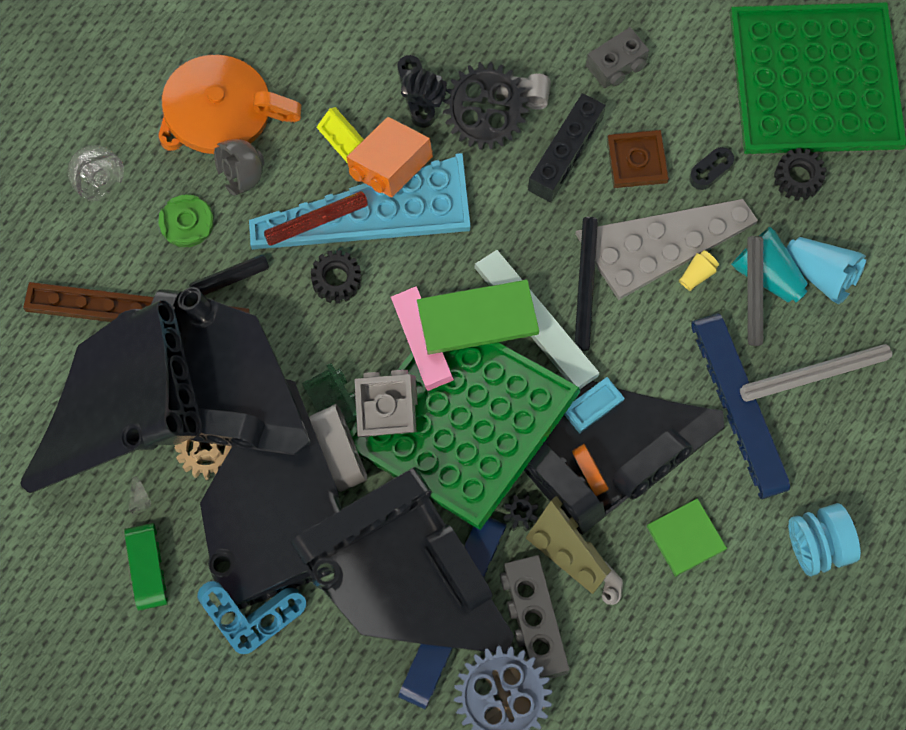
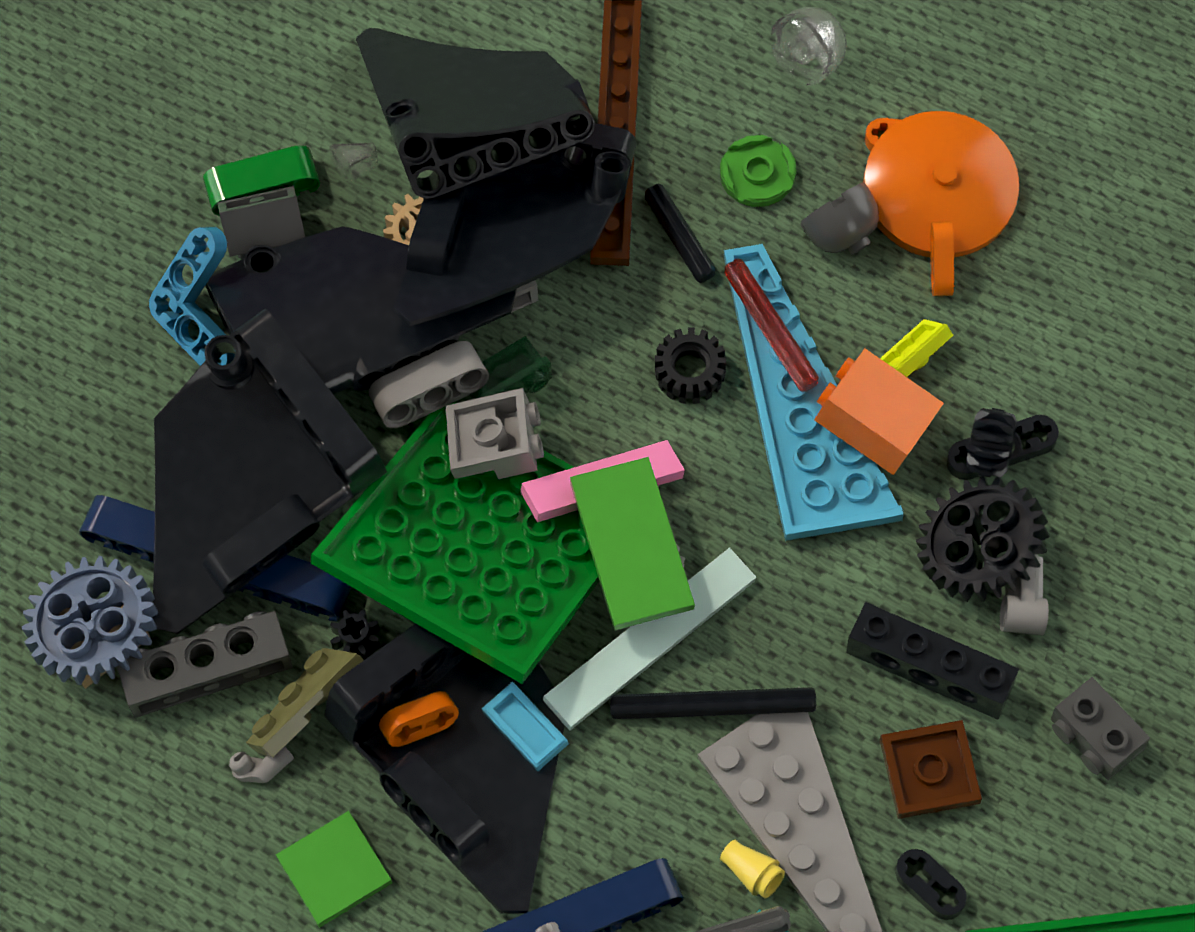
camera: 90 degrees right, 5 degrees down
none -> dark grey brick [218,186,305,259]

